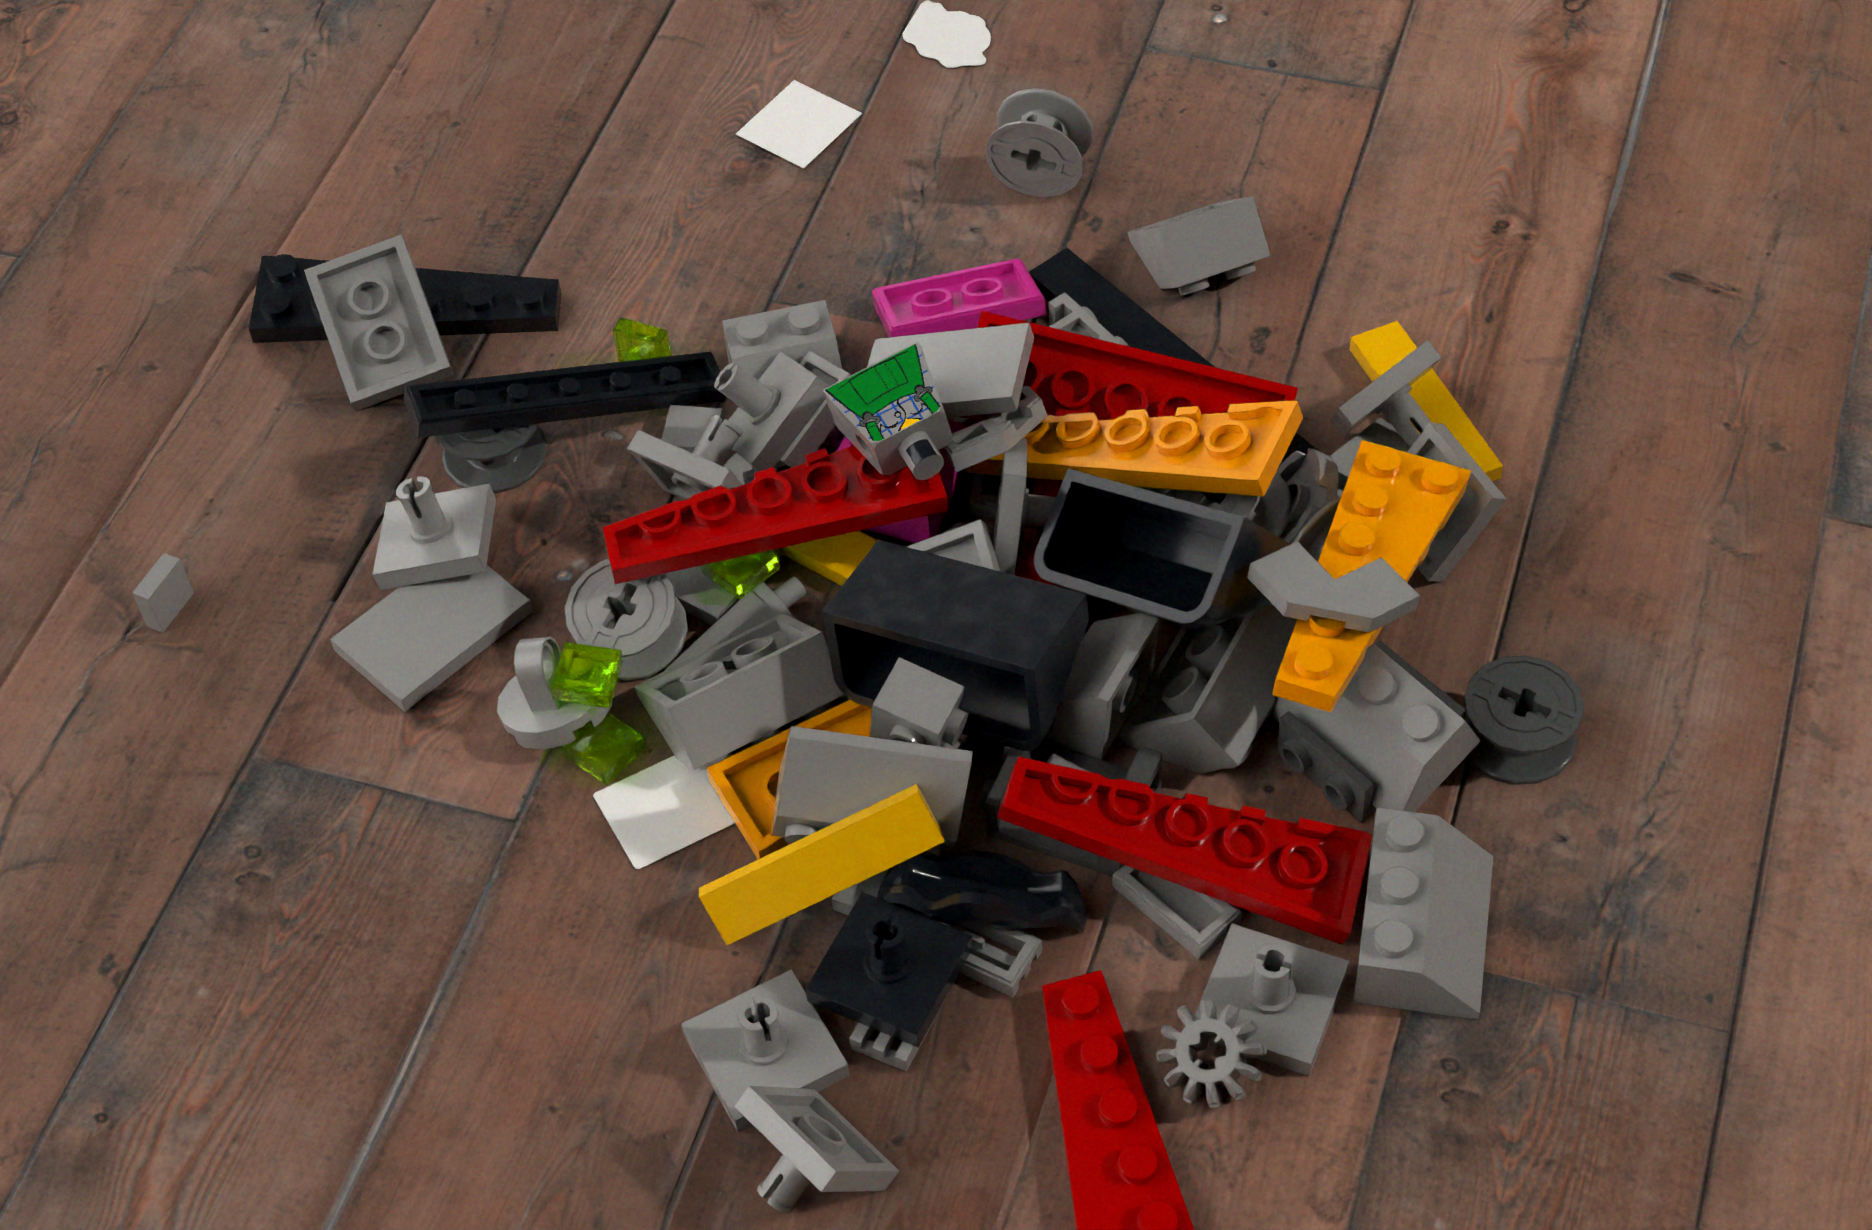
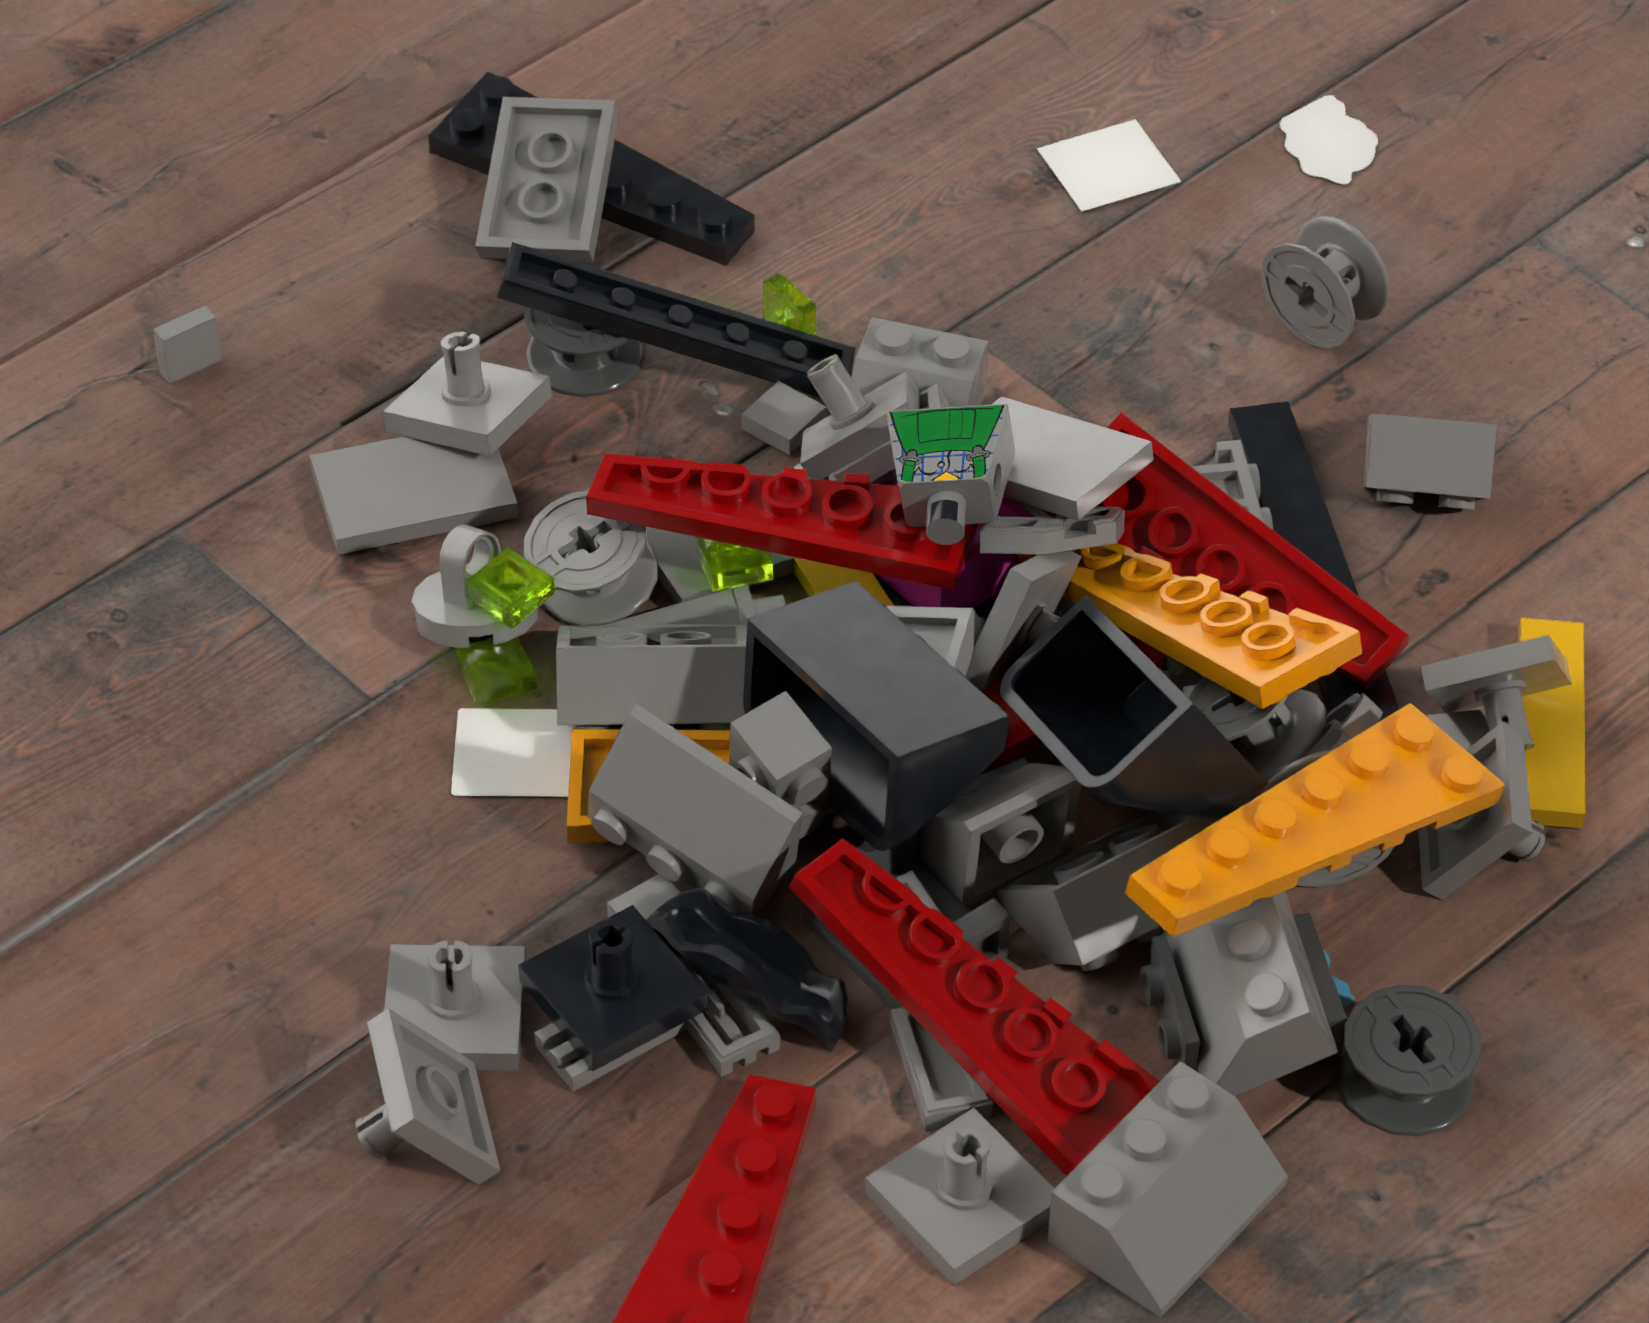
camera: 25 degrees right, 5 degrees down
light grey tile [627,415,743,500] -> none
yellow tile [699,784,945,945] -> none
dark pink tile [872,258,1047,338] -> none
light grey gear [1156,998,1267,1109] -> none
light grey tile [1247,541,1420,633] -> none

